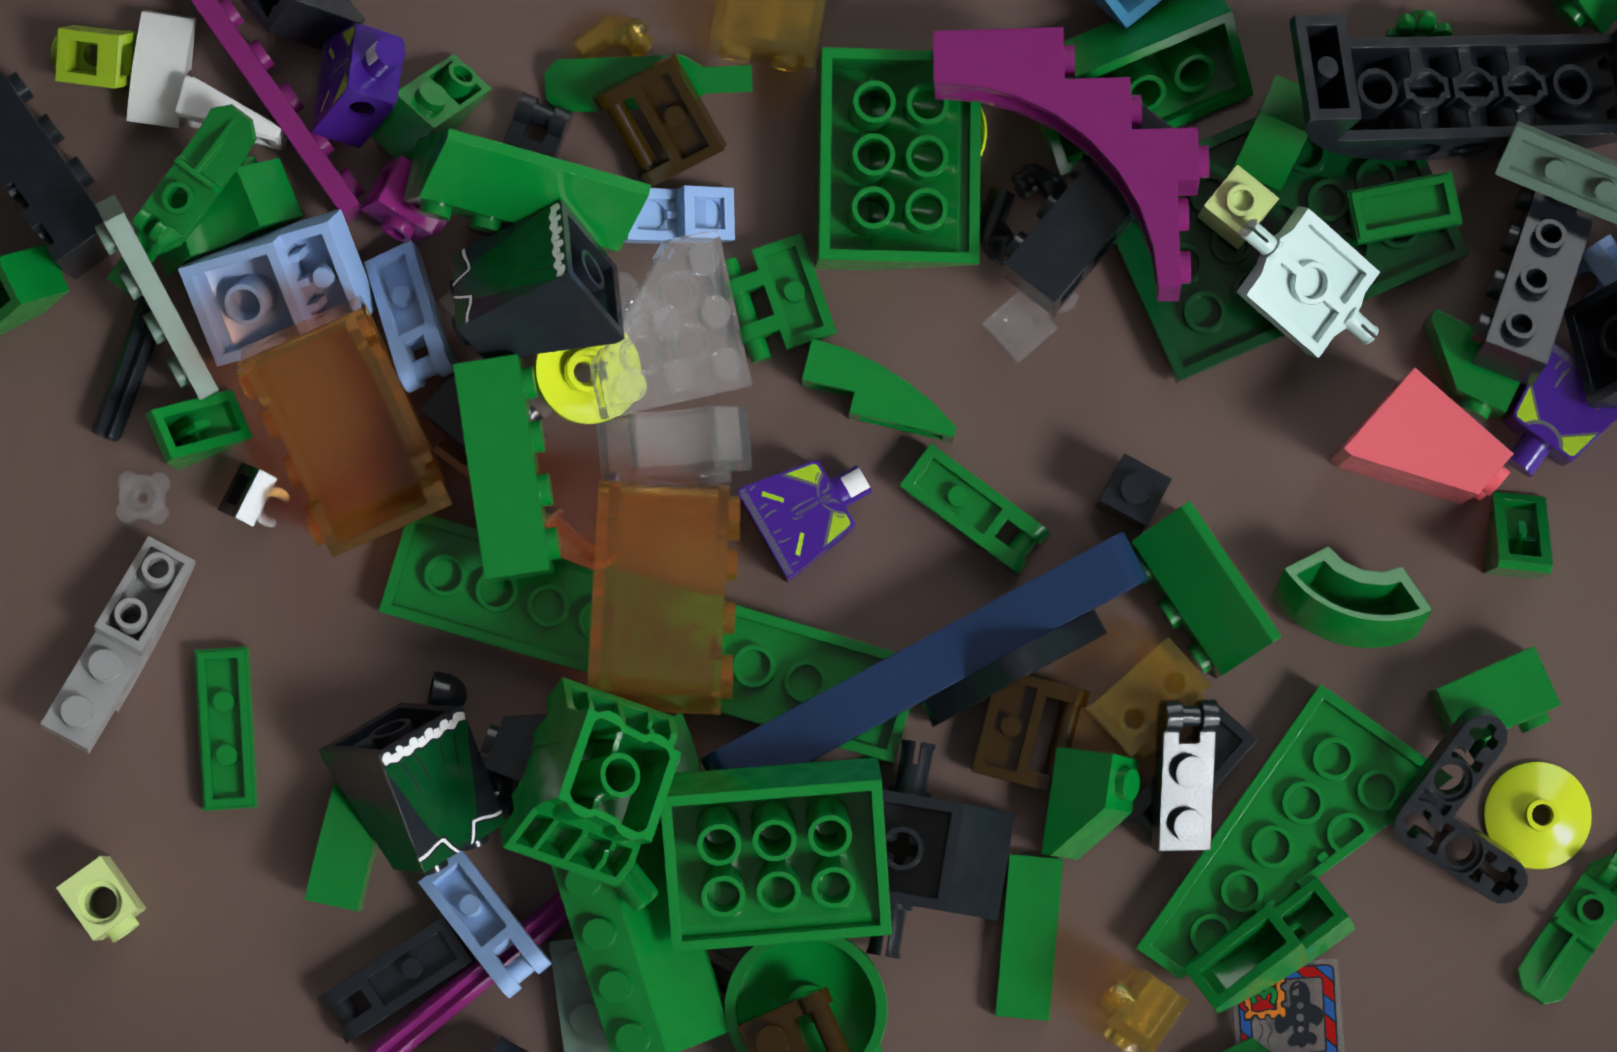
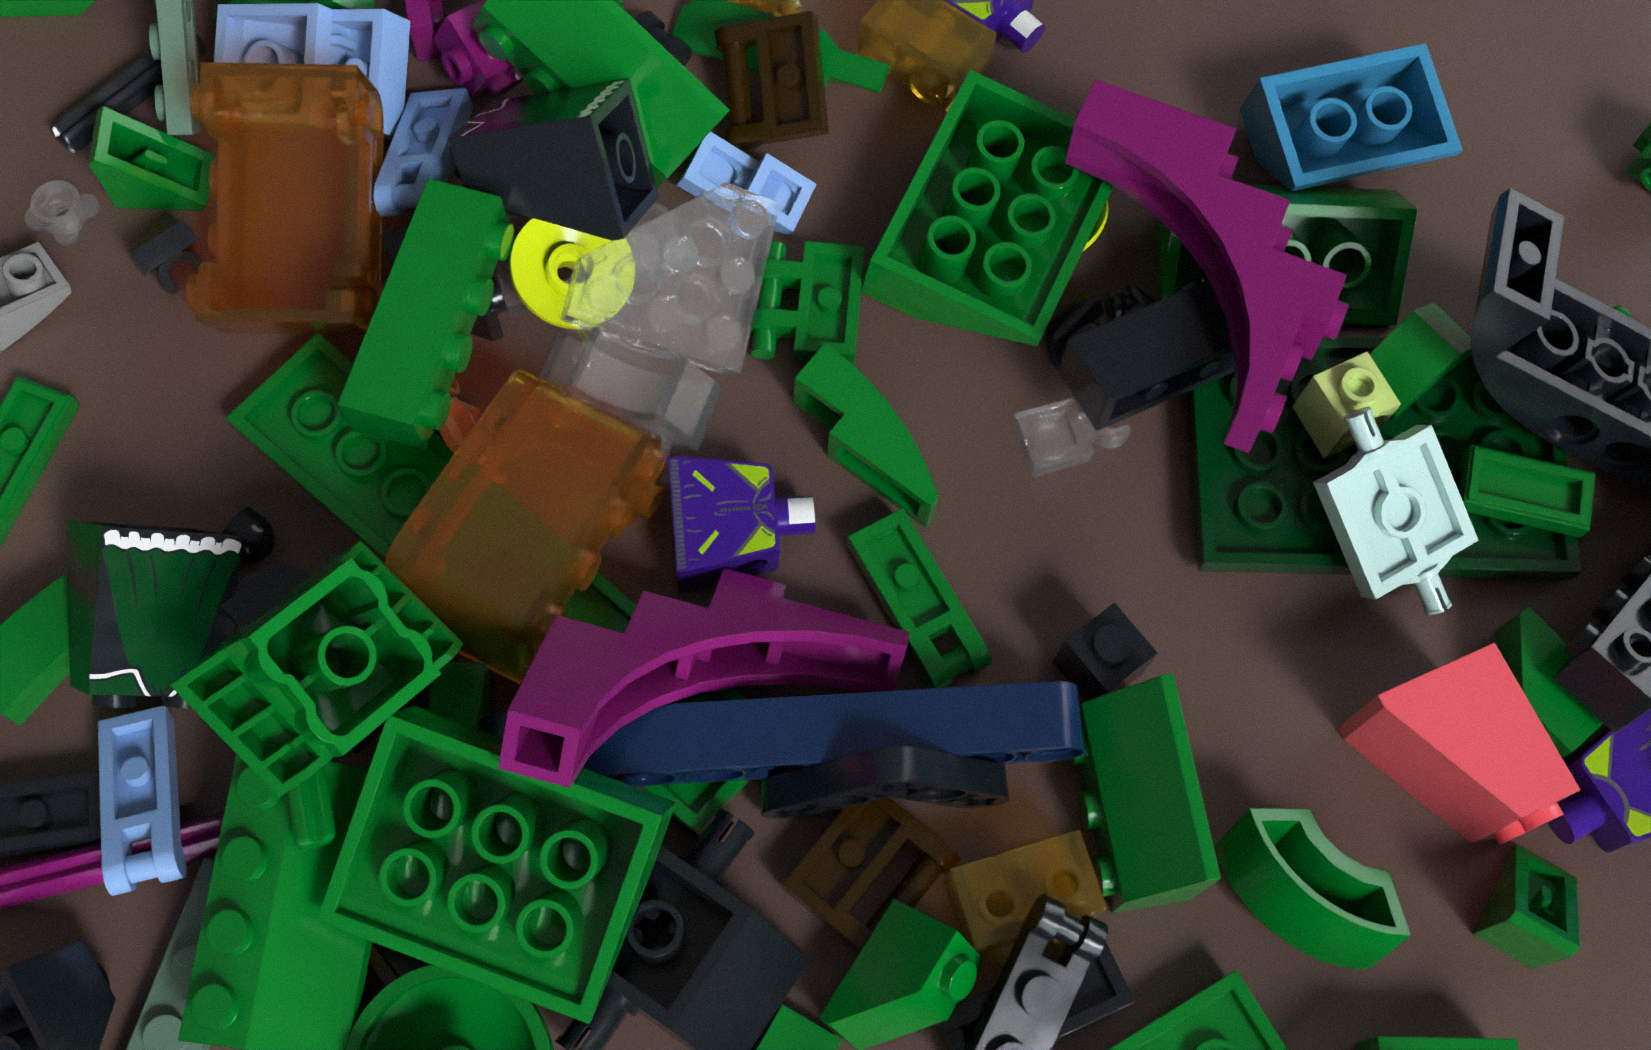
camera: 20 degrees right, 15 degrees down
none -> magenta arch [498,568,910,788]

